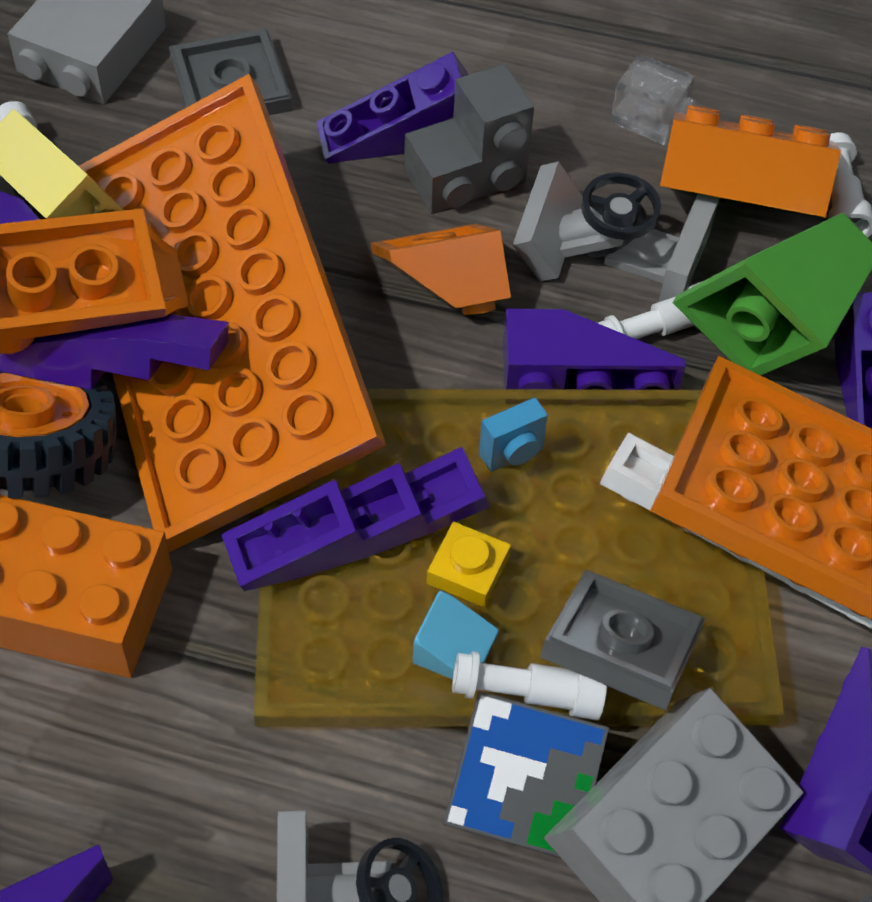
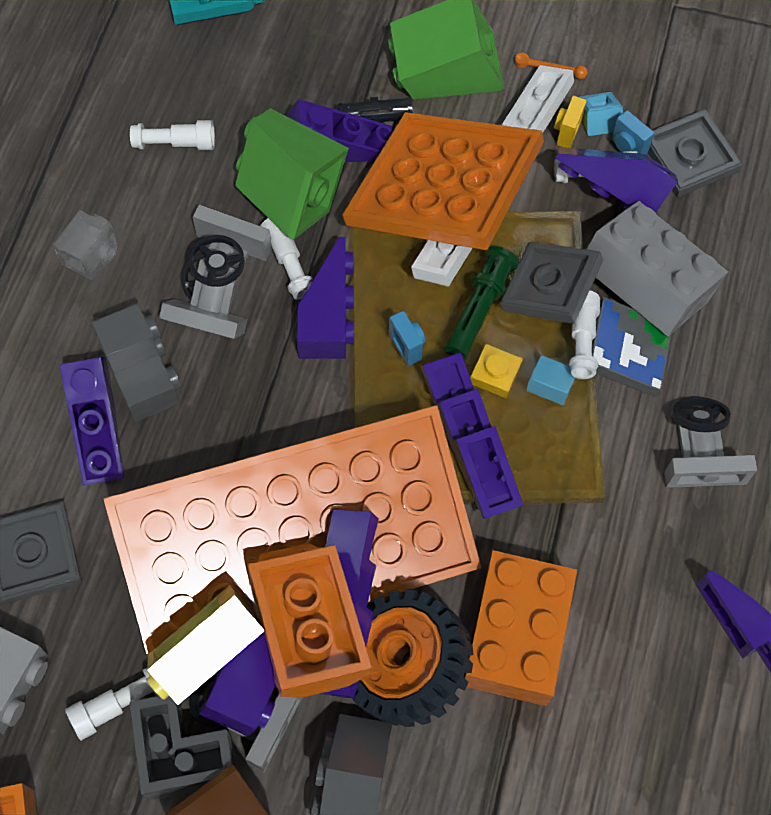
camera: 90 degrees left, 10 degrees up
orange slope [371,224,511,315] -> none
orange brick [660,105,842,217] -> none
none -> dark green pin [444,246,519,361]

